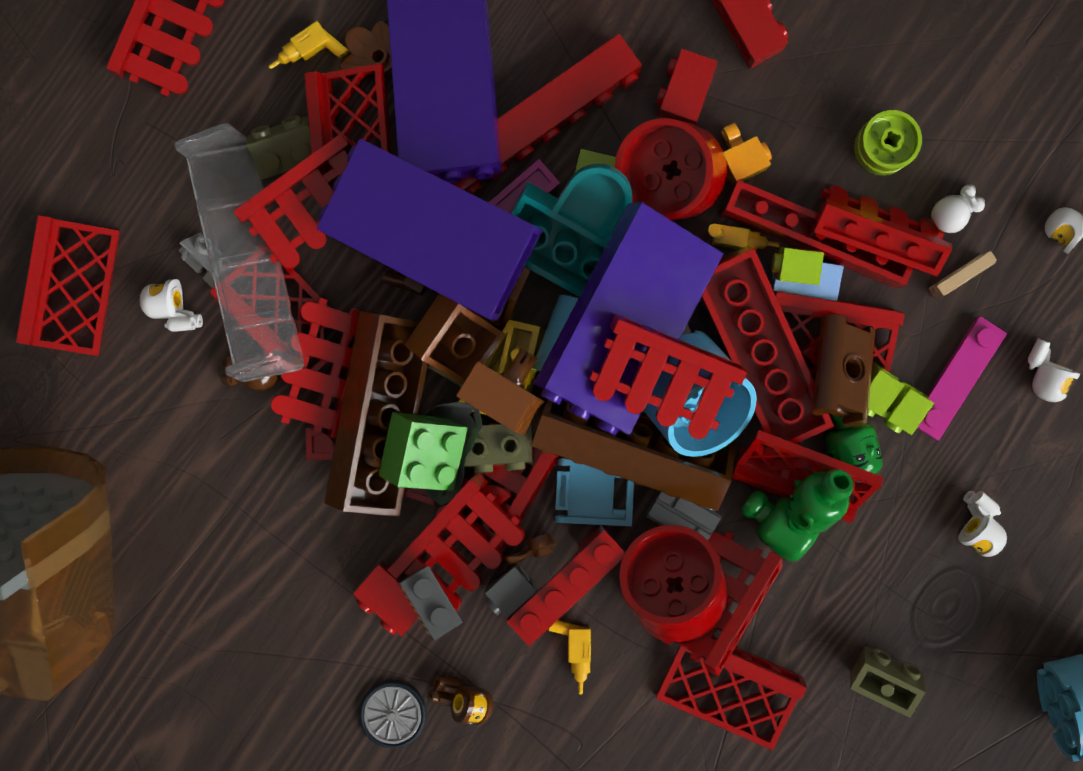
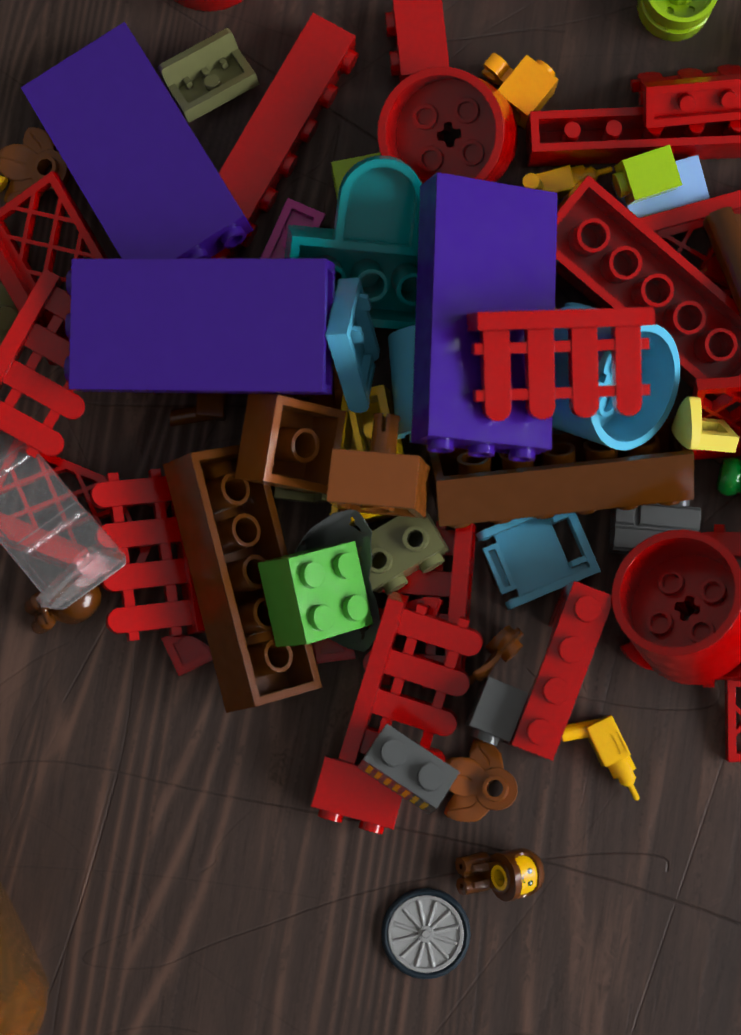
camera: 25 degrees left, 5 degrees down
none -> olive bracket [158,28,259,123]
none -> medium azure container [326,277,380,413]
none -> dark orange plate [444,739,518,823]
none -> light yellow tile [672,396,740,453]

